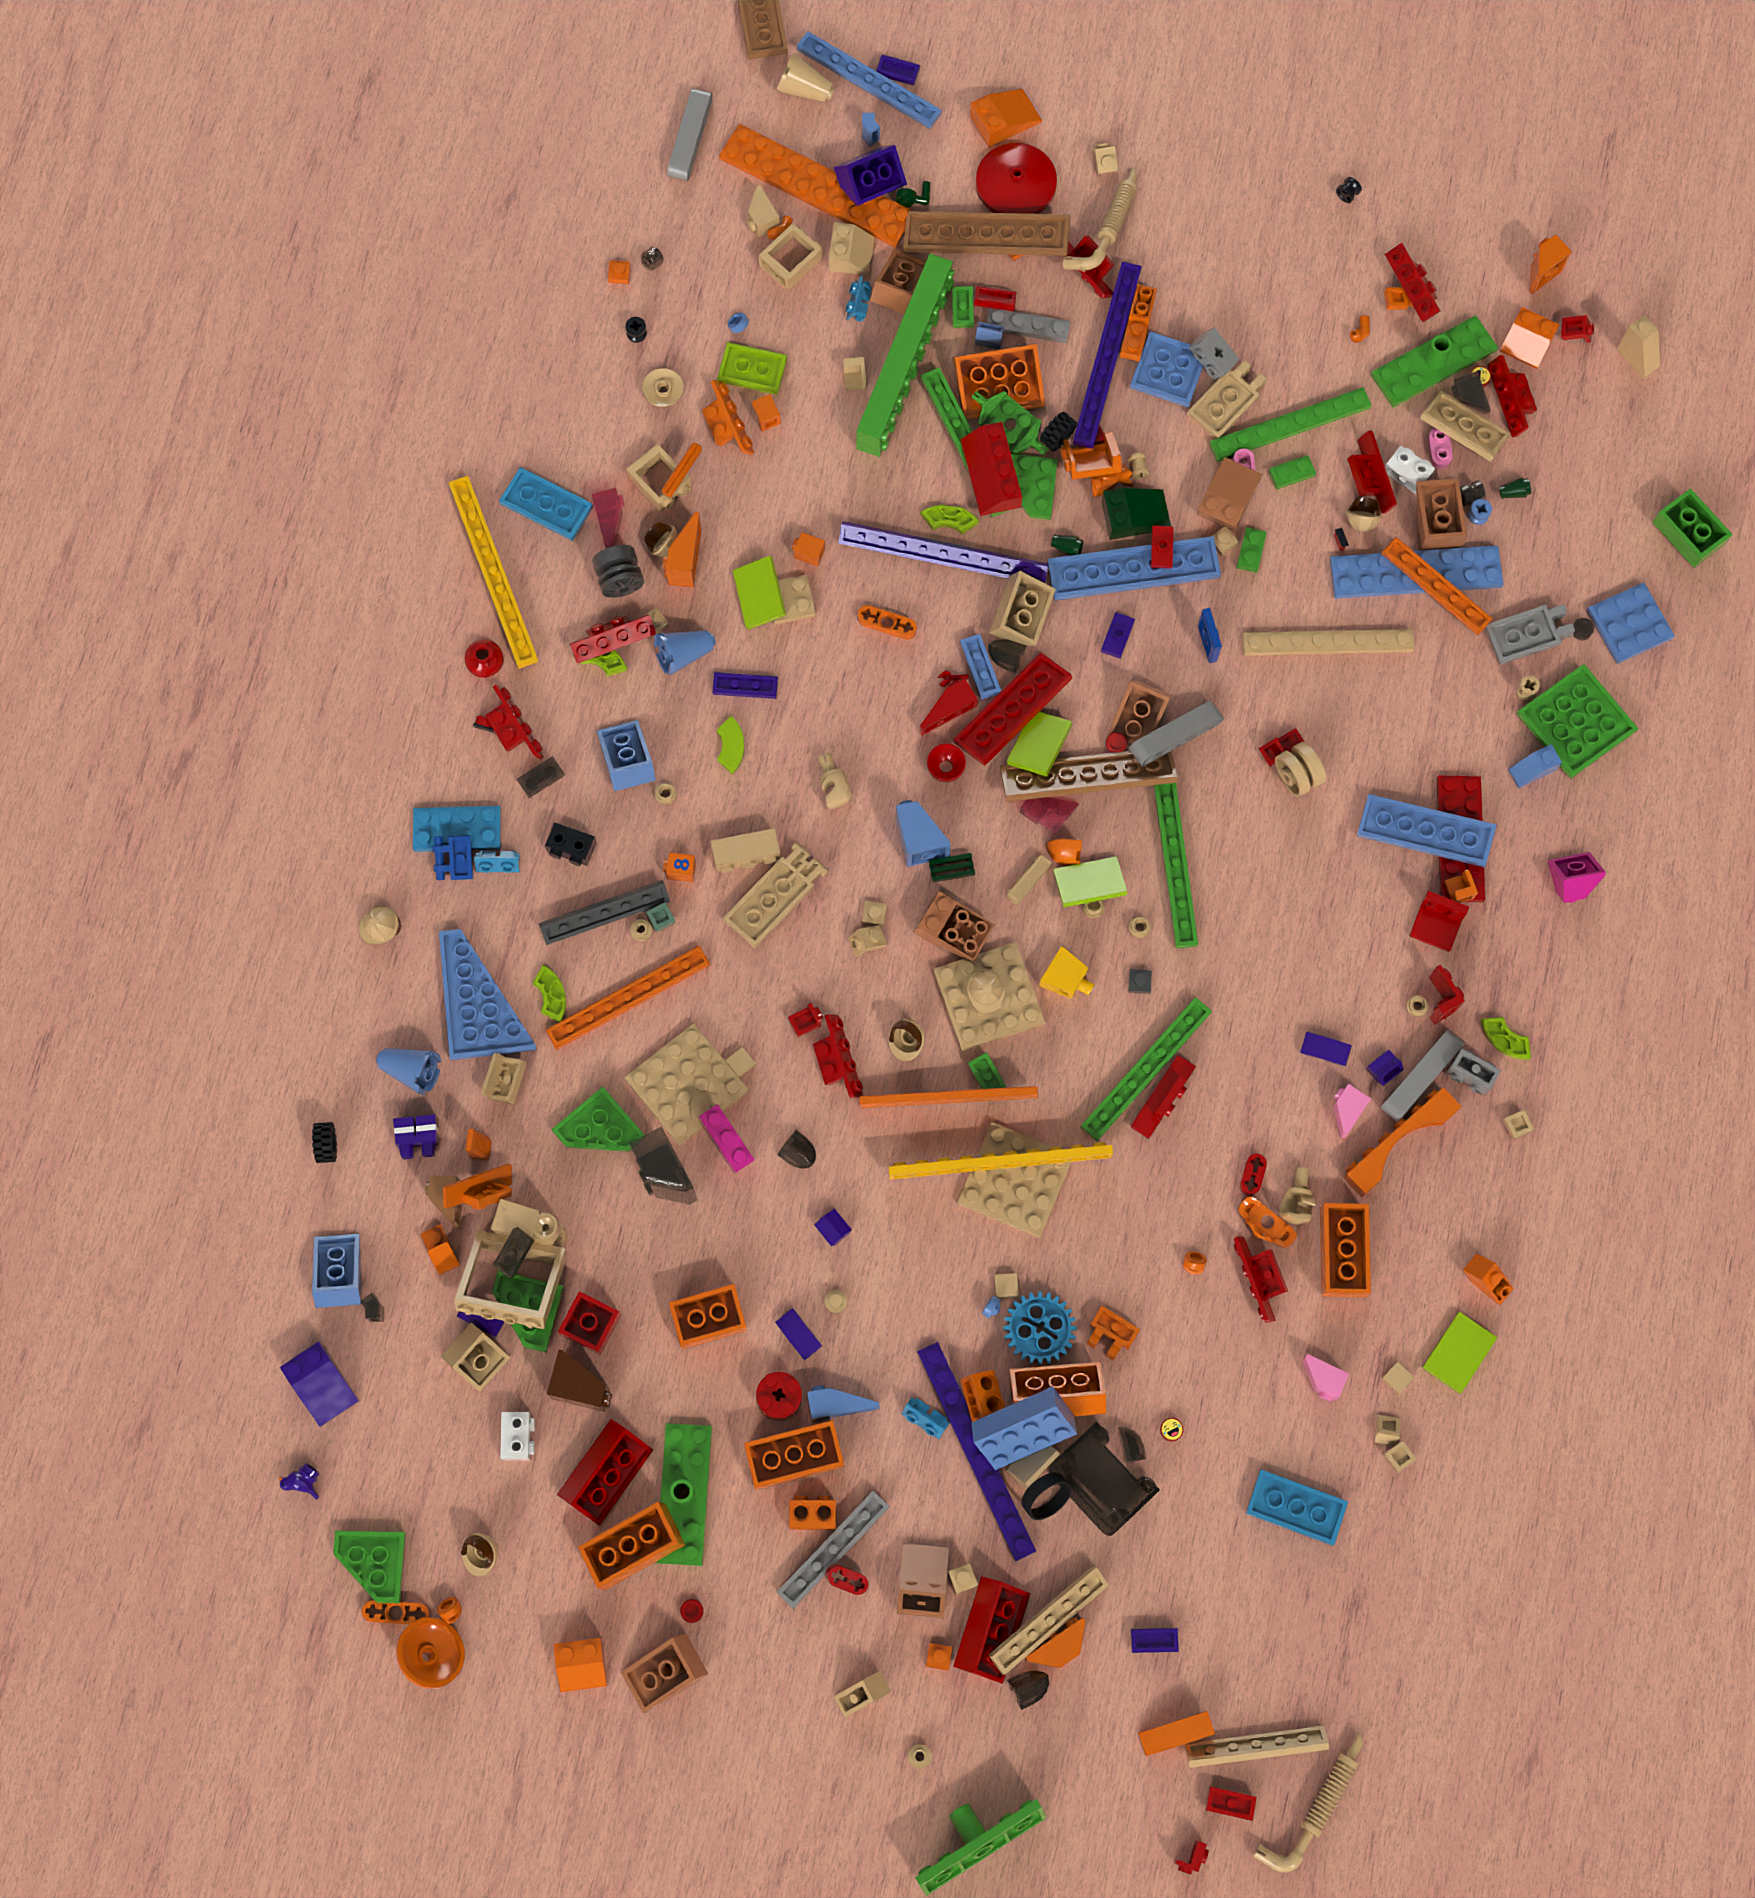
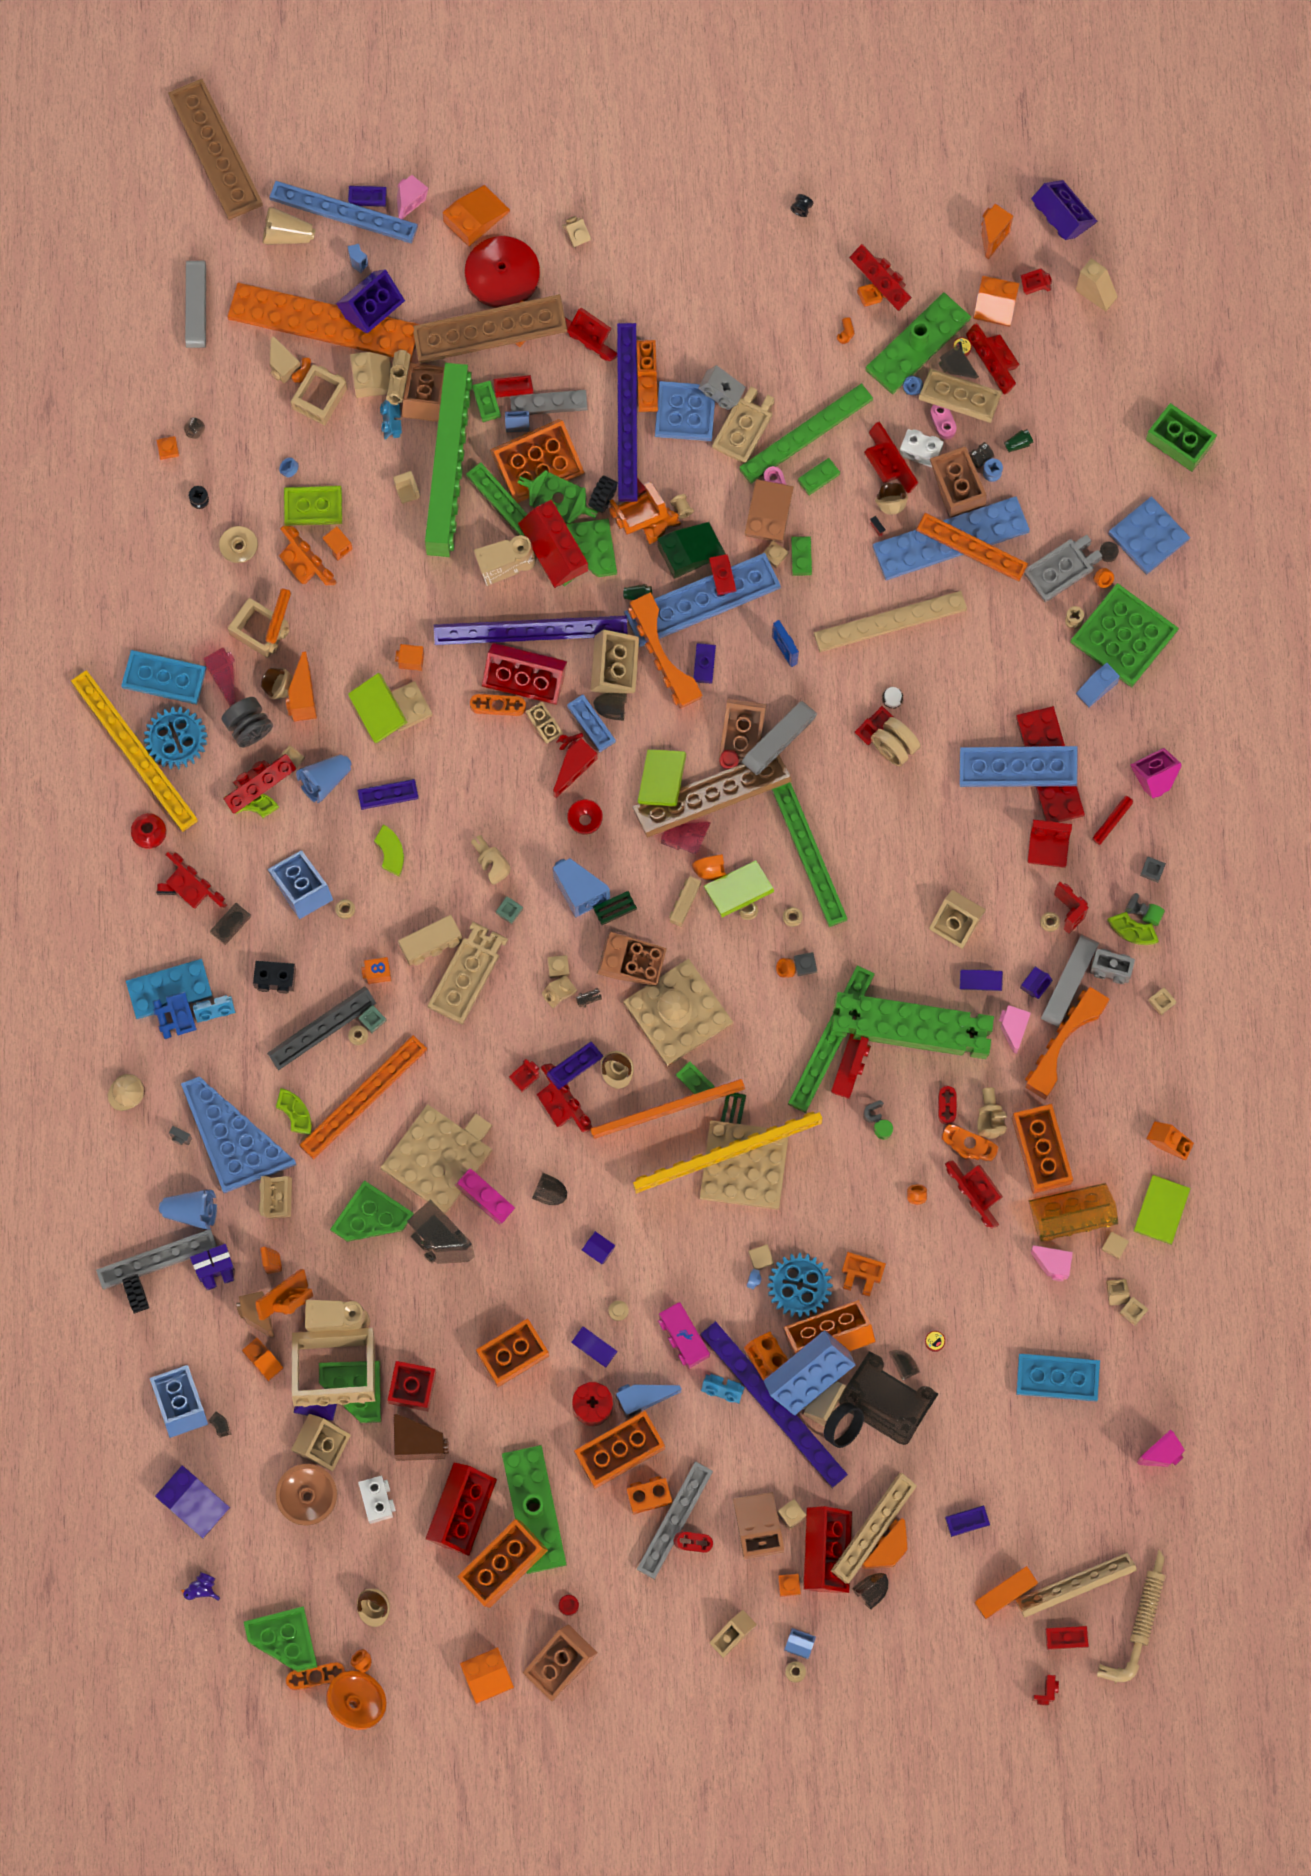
camera: 15 degrees left, 0 degrees up
clear smoke plate [493,1227,535,1278] -> none
dark green plate [896,181,931,208] -> none
bright green plate [915,1799,1046,1896] -> none
lime tile [920,505,979,535] -> none
red plate [953,653,1073,766] -> none
yellow torso [1039,946,1095,998] -> none
tan piece [1063,167,1138,272] -> none
orange panel [1445,869,1478,903] -> none
none -> light grey plate [96,1229,217,1290]
none -> dark azure gear [144,707,208,769]
none -> dark grey plate [169,1126,192,1145]
none -> nougat dish [276,1464,337,1526]
none -> tan piece [386,350,411,405]
none -> bright pink slope [397,175,429,220]
none -> tan piece [474,535,536,586]
none -> red slope [482,643,567,705]
none -> sand green plate [496,896,523,924]
none -> tan slope [525,702,563,744]
none -> dark purple tile [546,1041,604,1090]
none -> clear smoke pin [576,988,602,1008]
none -> orange arch [628,592,703,709]
none -> dark pink brick [658,1302,710,1369]
none -> dark green tile [721,1093,746,1124]
none -> orange tile [776,958,796,978]
none -> medium blue piece [784,1628,816,1659]
none -> bright green brick [830,992,994,1059]
none -> leg [863,1100,893,1140]
none -> white piece [882,687,903,709]
none -> medium blue tile [903,376,923,395]
none -> tan slope [929,890,986,949]
none -> clear yellow slope [1029,1183,1118,1242]
none -> dark purple slope [1031,180,1098,240]
none -> red axle [1092,796,1133,845]
none -> orange tile [1093,568,1114,588]
none -> leg [1125,893,1165,926]
none -> dark pink slope [1137,1430,1185,1467]
none -> dark grey plate [1140,857,1166,883]

